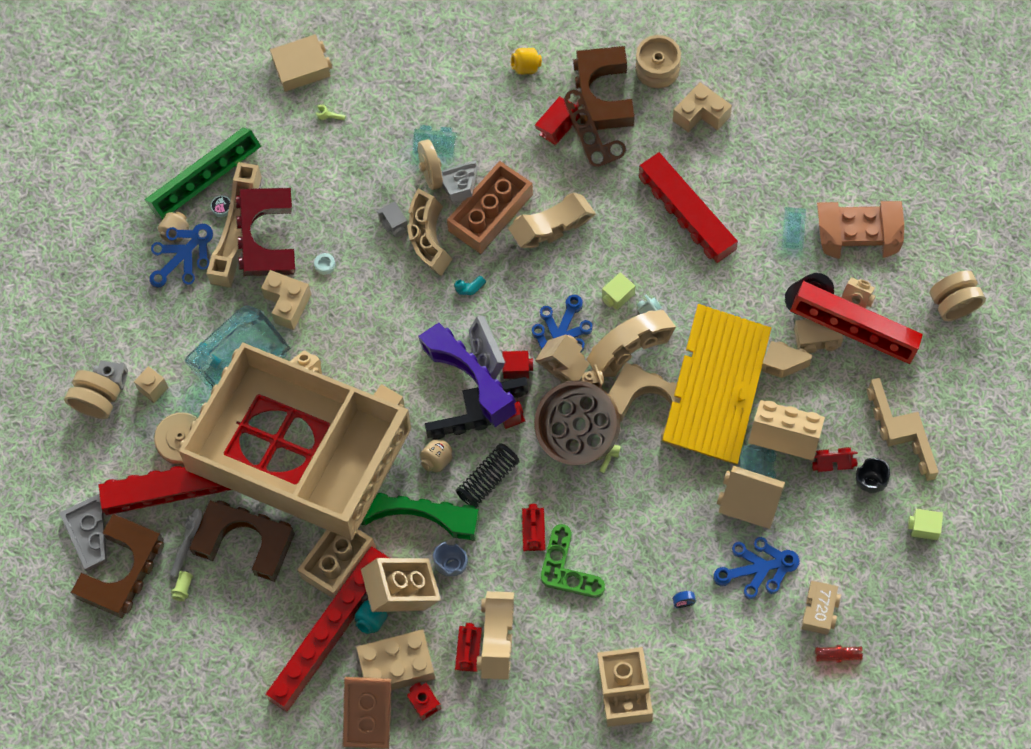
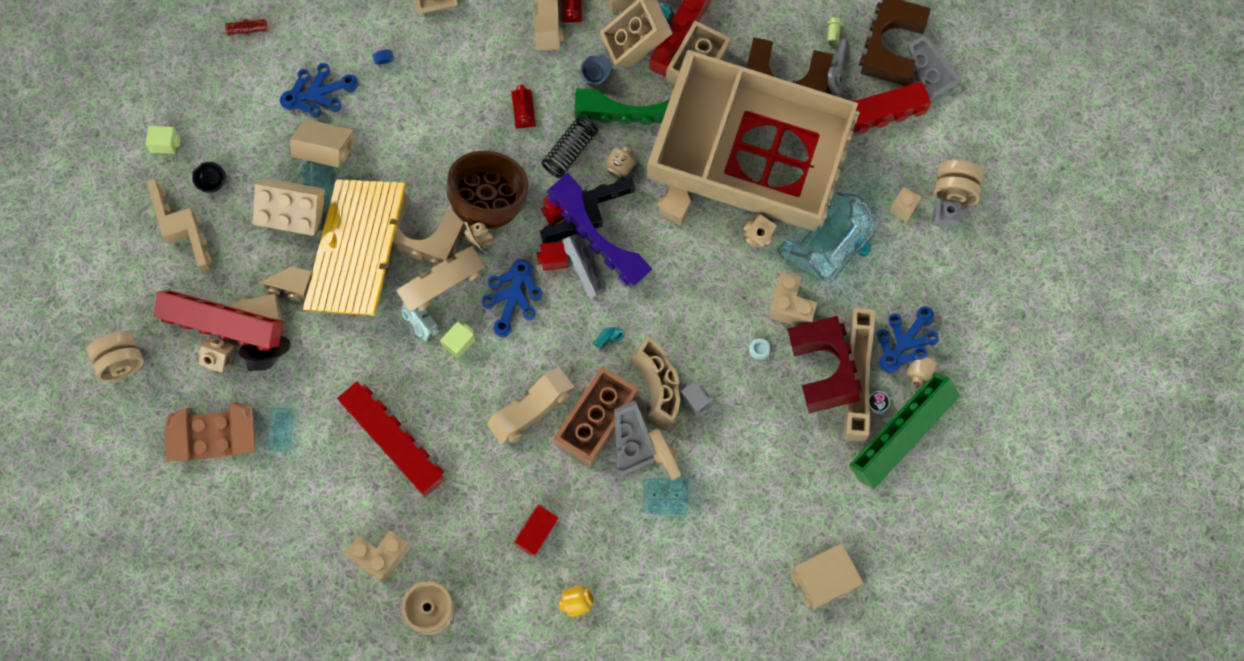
camera: 170 degrees right, 5 degrees up
tan wheel [154,412,198,465] -> none
yellowish green hand [316,104,345,120] -> none
tan brick [535,335,590,383] -> none
bright green beam [541,524,605,598] -> none
reddish brown beam [564,90,626,168] -> none
reddish brown arch [573,46,635,130] -> none
tan brick [801,580,841,635] -> none
red hinge [812,447,858,473] -> none

